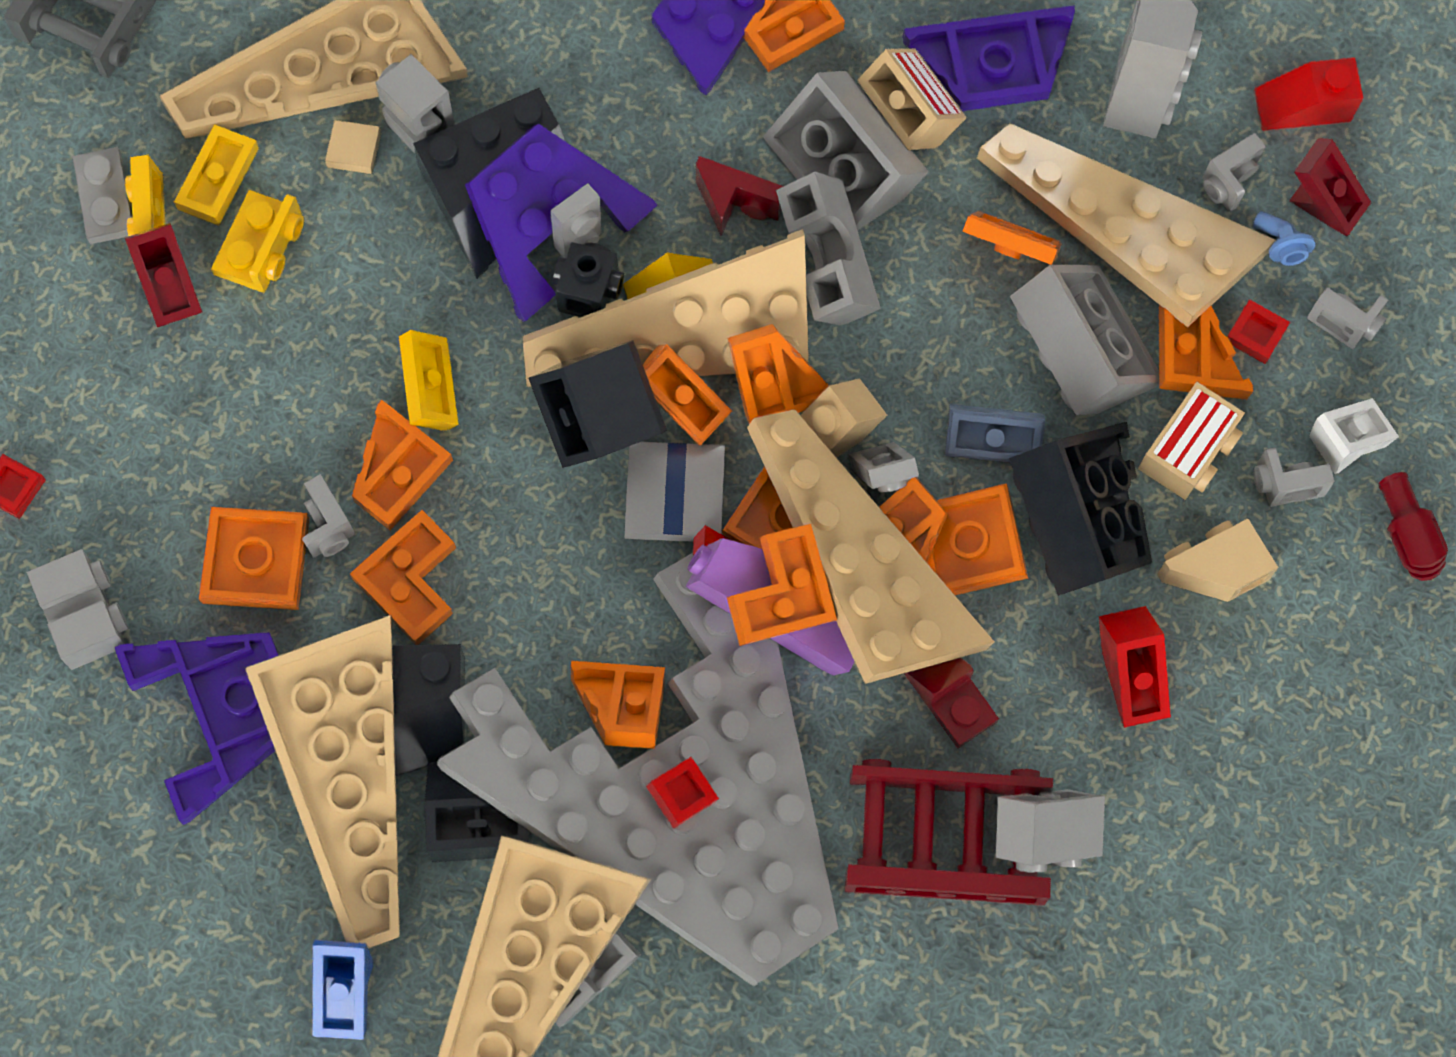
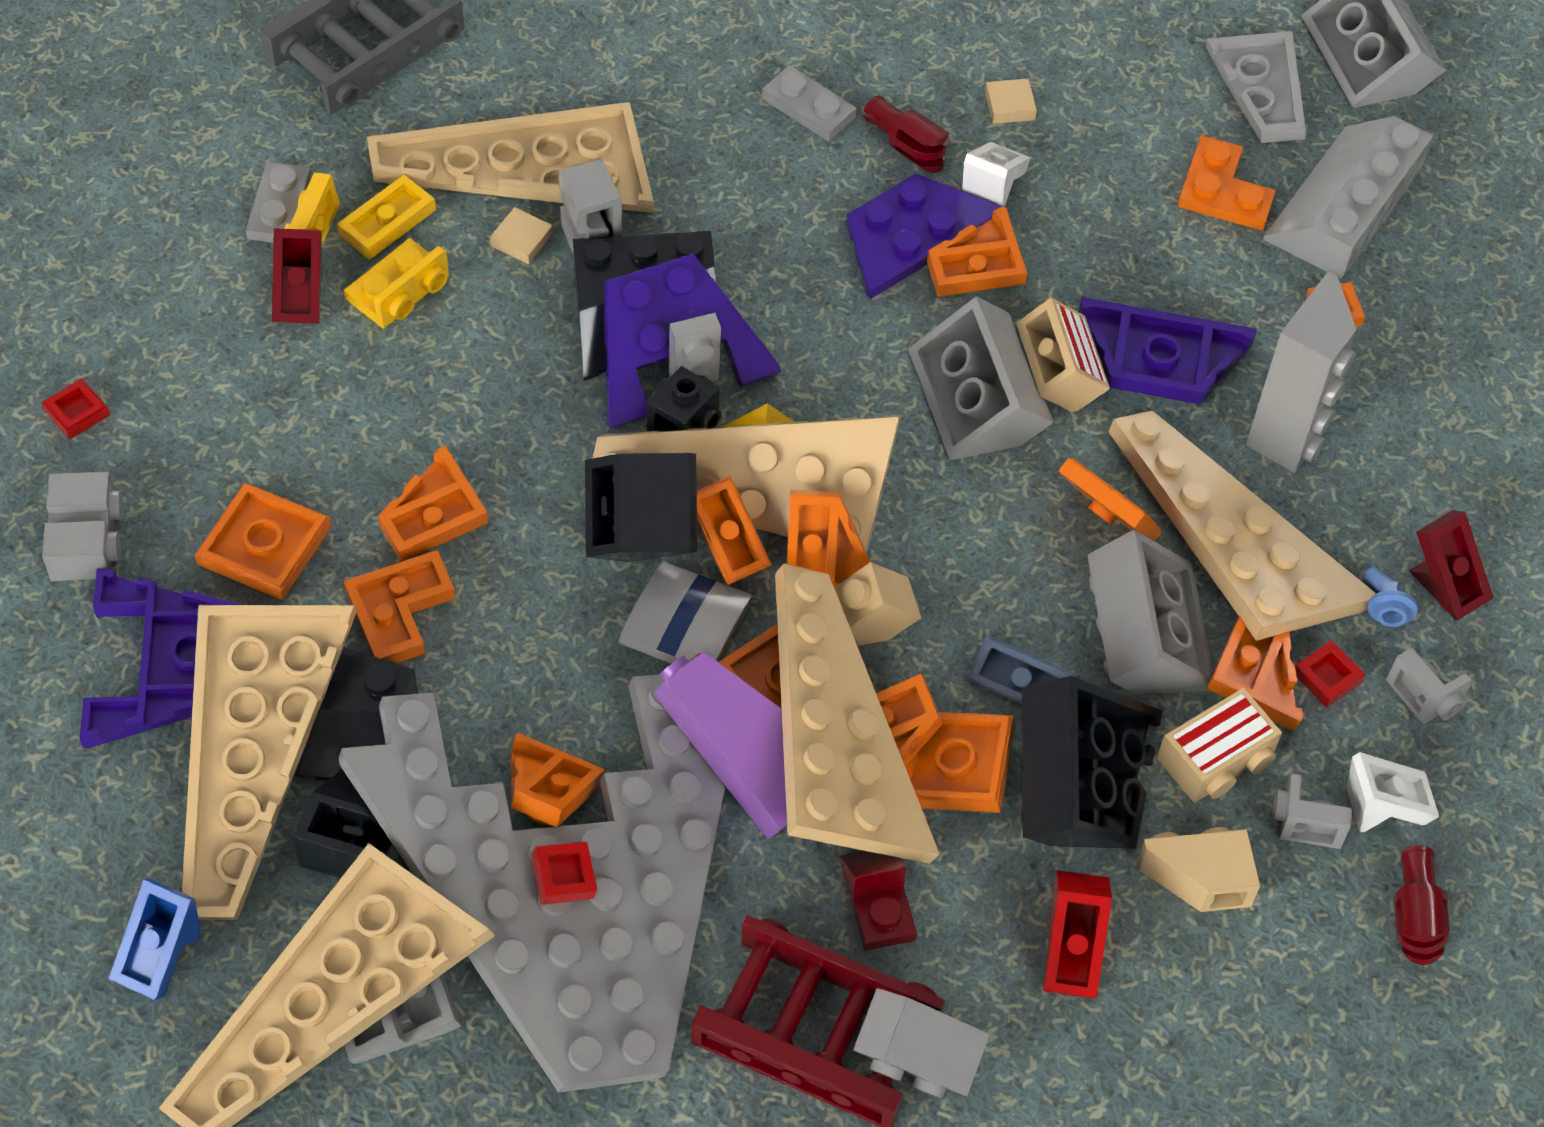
camera: 20 degrees right, 15 degrees down
light grey bracket [302,474,355,558] -> none
yellow plate [399,330,459,431] -> none
dark red slope [696,156,784,236] -> none
orange plate [727,524,837,646] -> none
light grey arch [776,172,881,326] -> none
light grey plate [849,442,919,492] -> none
light grey bracket [1202,133,1266,213] -> none
red slope [1254,57,1364,131] -> none

